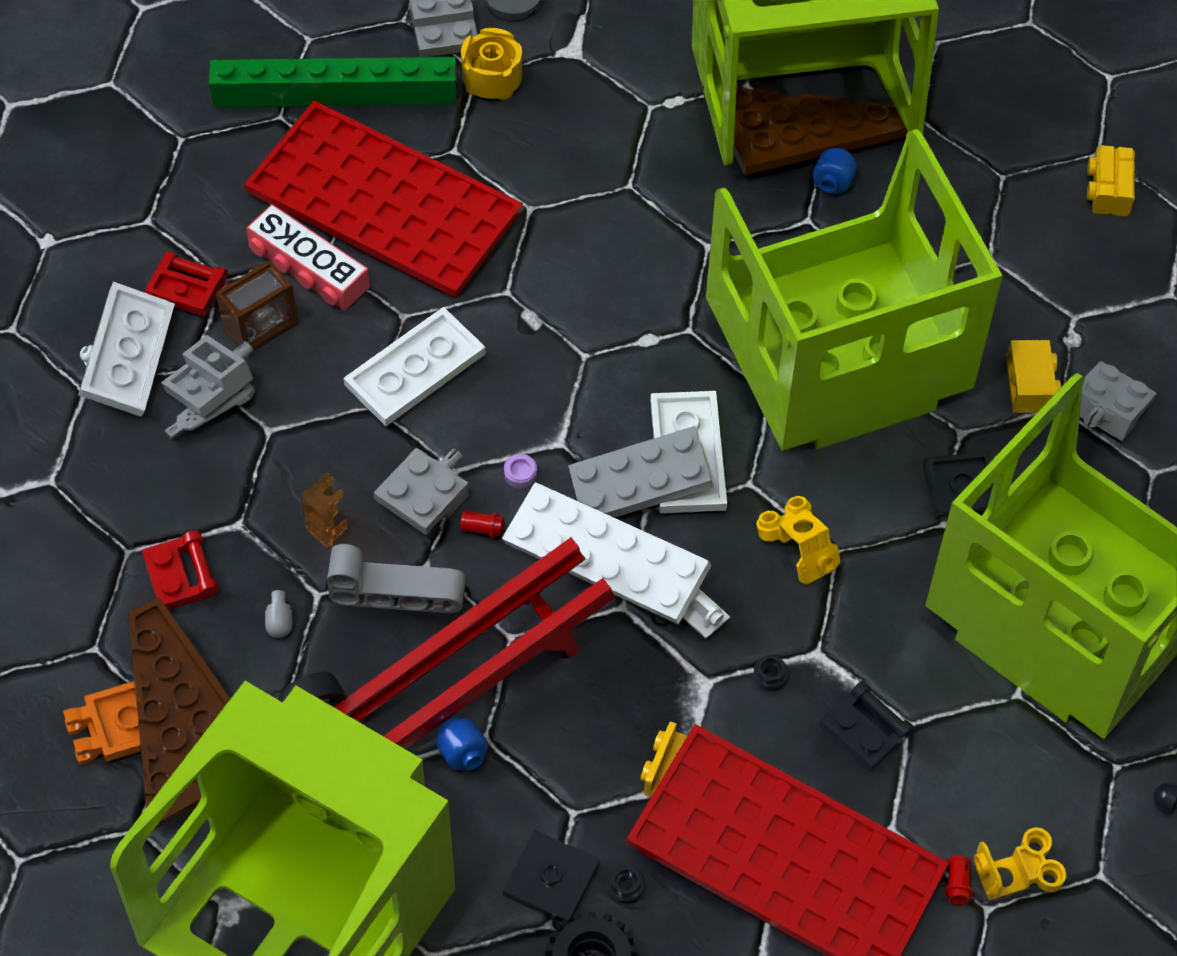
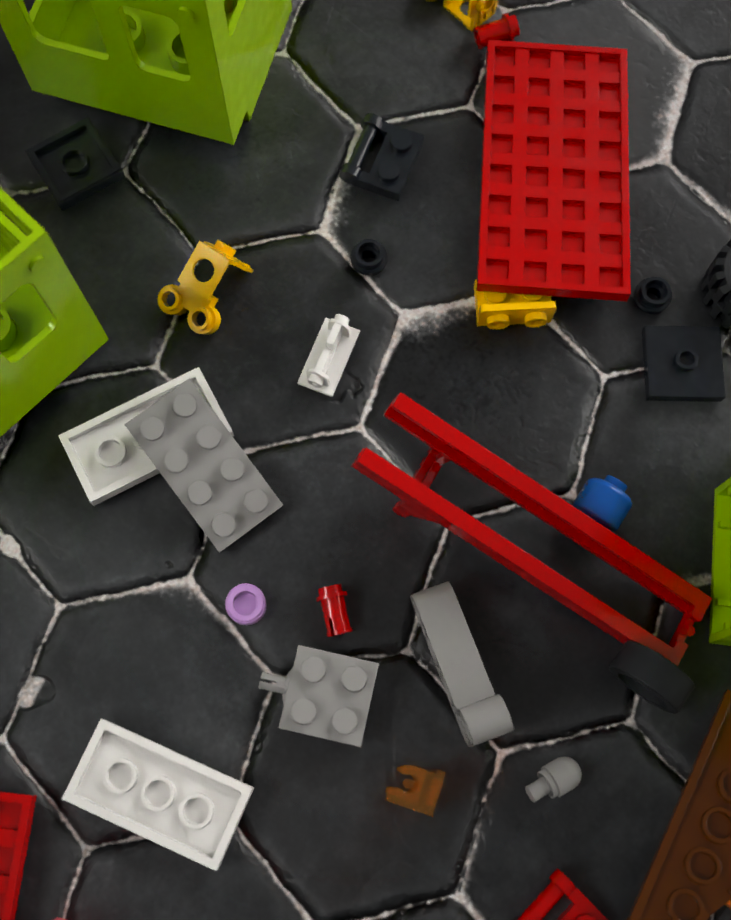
camera: 115 degrees left, 15 degrees up
white plate [502,482,711,624] -> none

